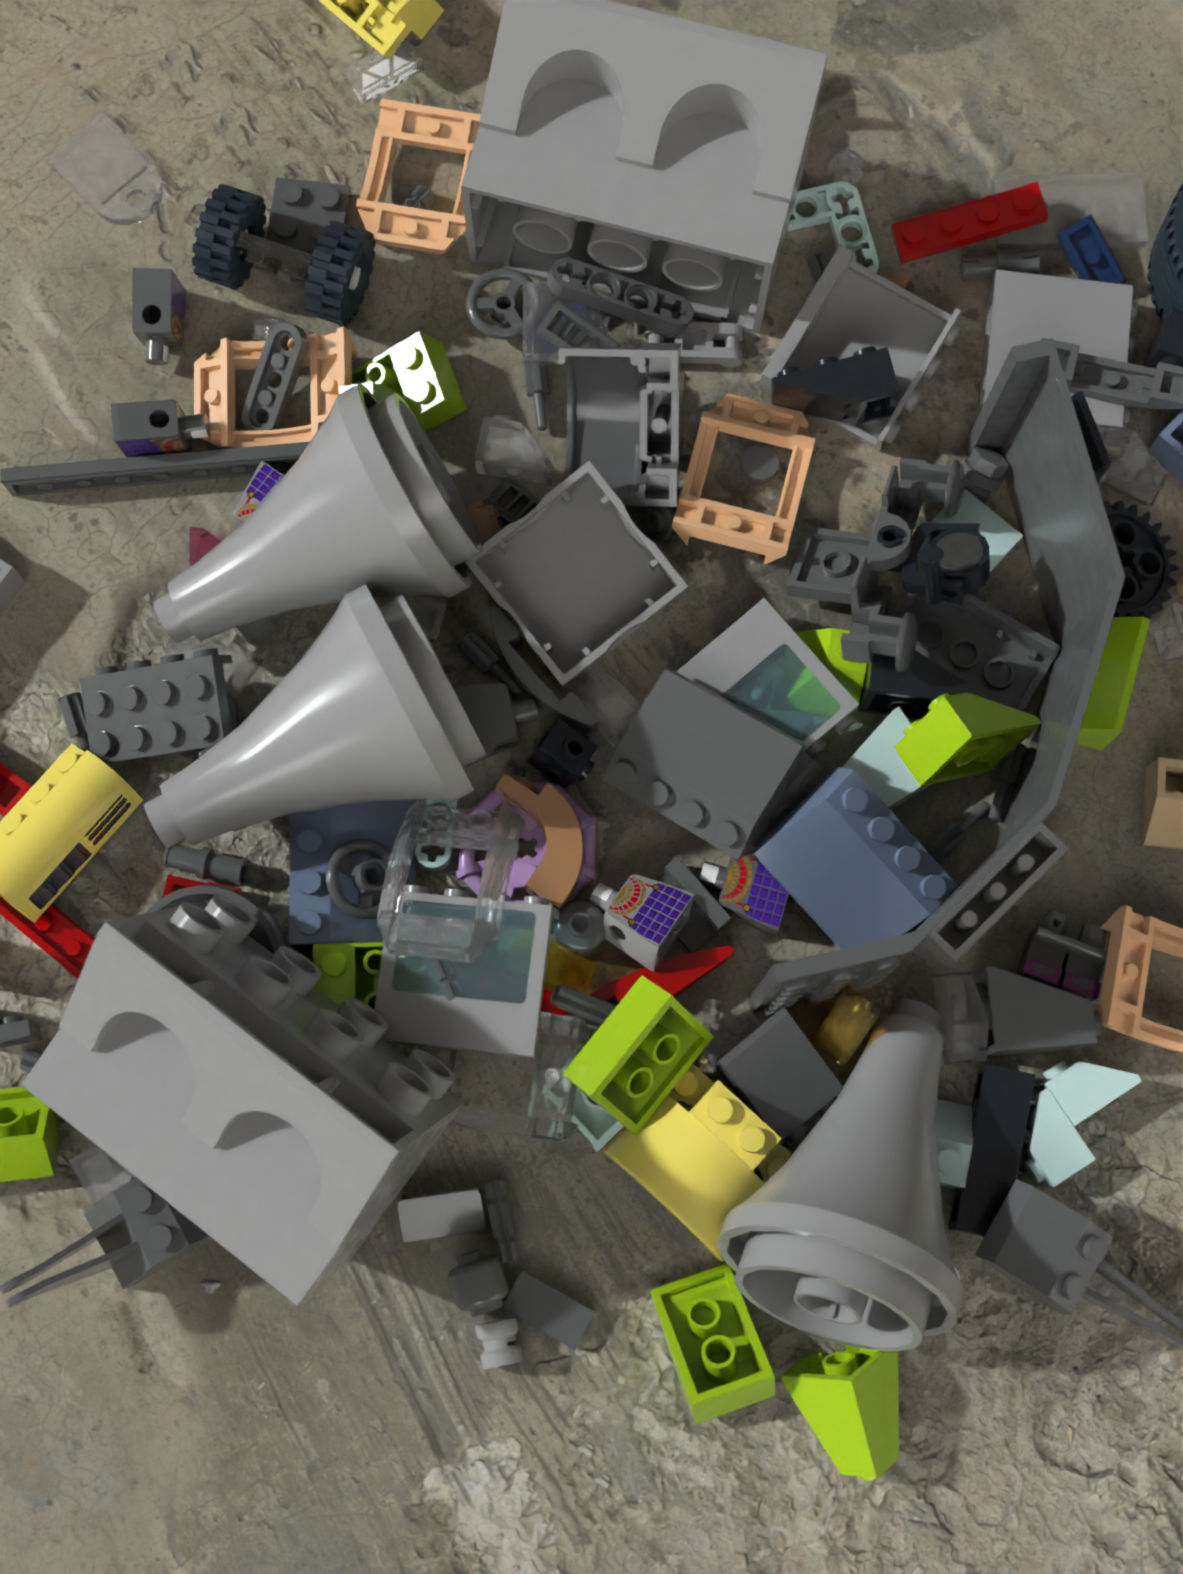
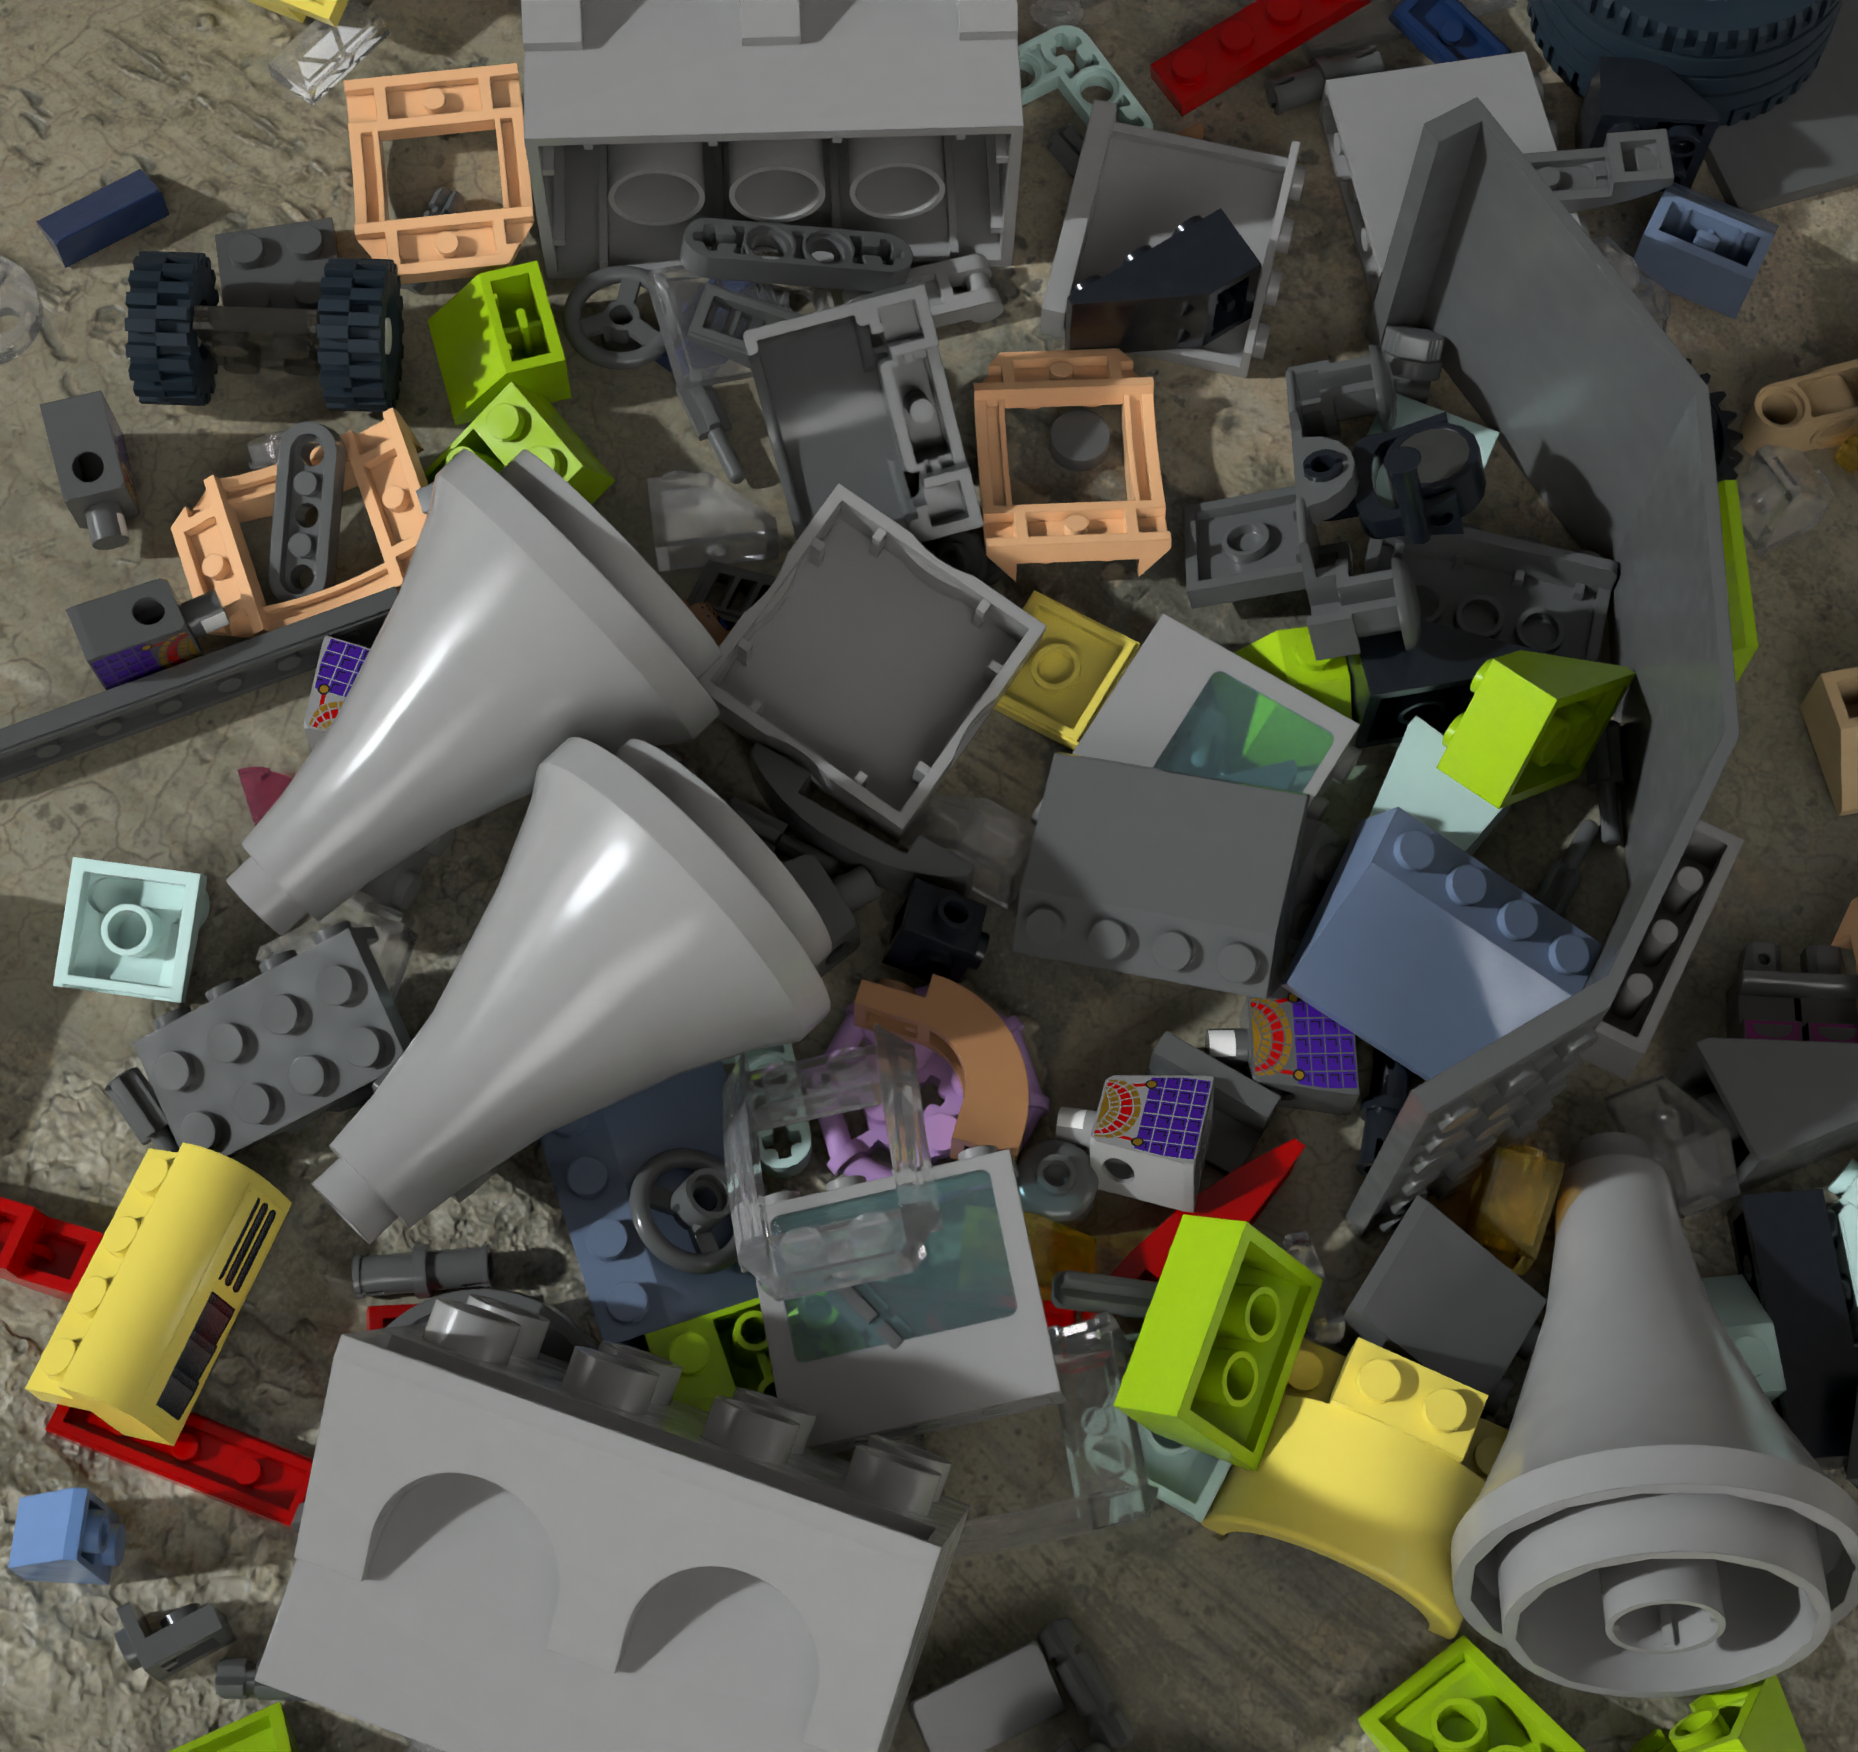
camera: 20 degrees left, 10 degrees down
none -> dark blue slope [36,169,169,268]
none -> light aqua slope [53,857,210,1003]
none -> lime slope [427,260,572,426]
none -> light yellow plate [994,590,1141,750]
none -> black pin [1356,1048,1412,1177]

